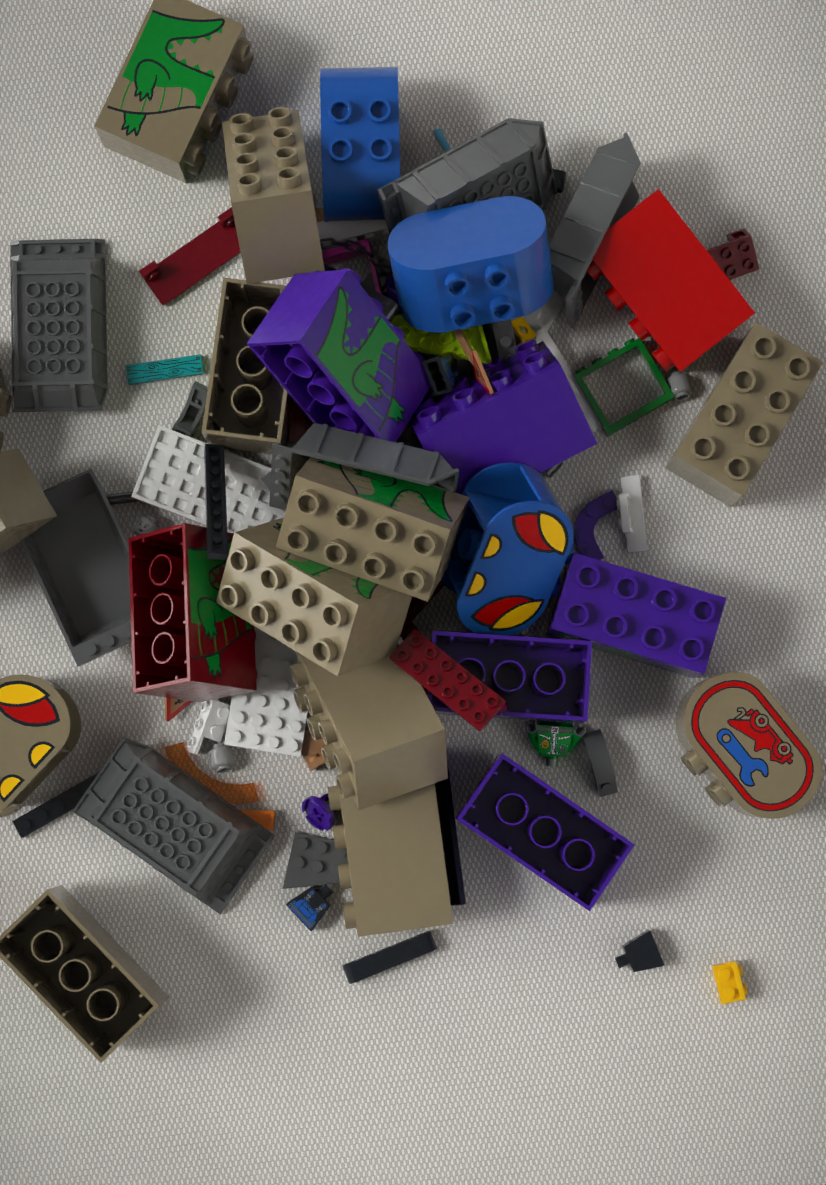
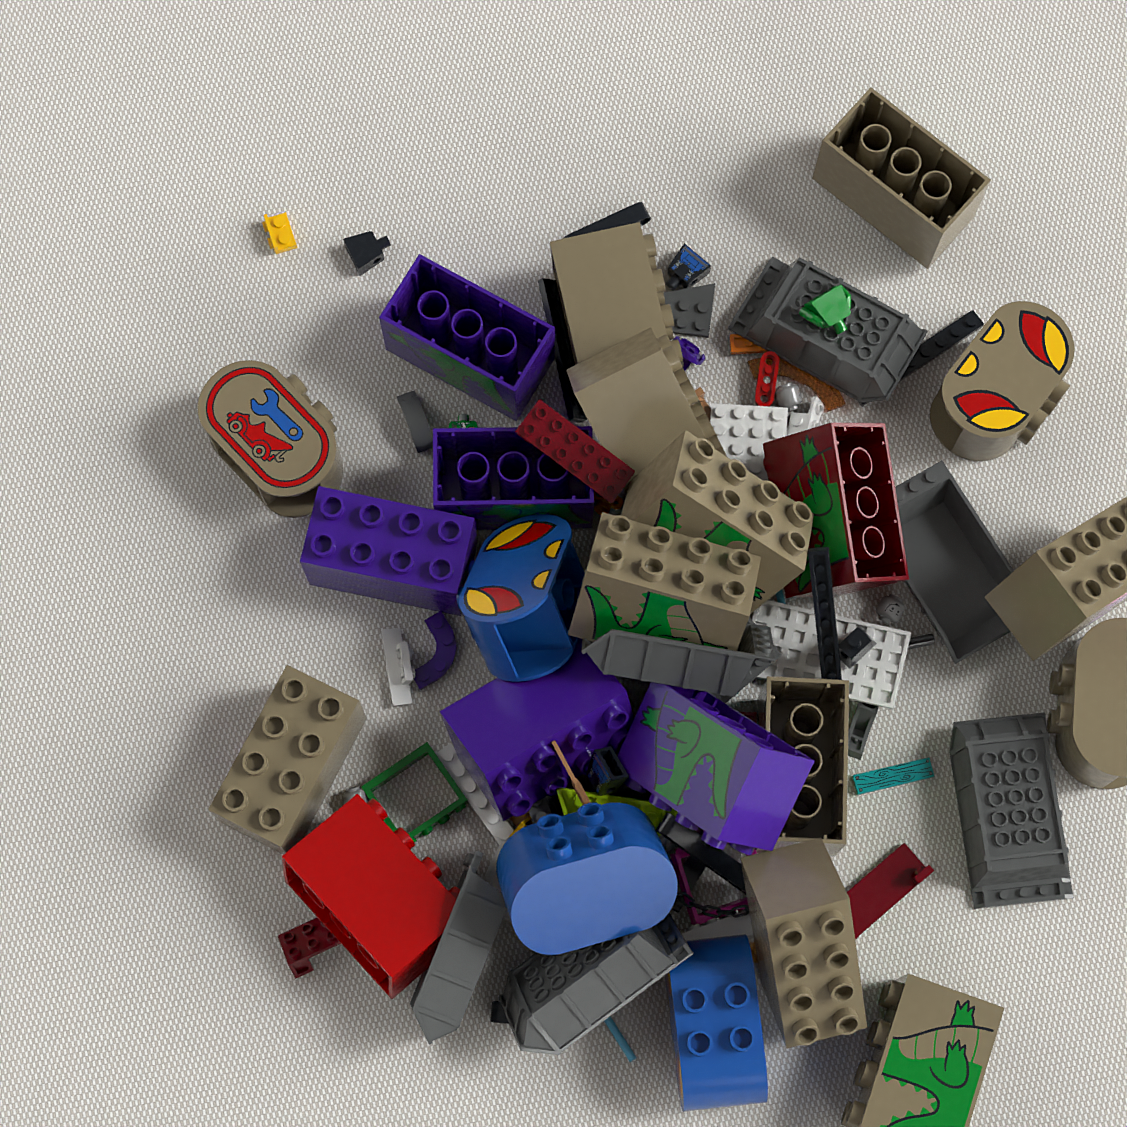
camera: 175 degrees right, 10 degrees down
none -> red plate [754,351,780,407]
none -> torso [790,278,851,334]
none -> black torso [839,627,877,669]

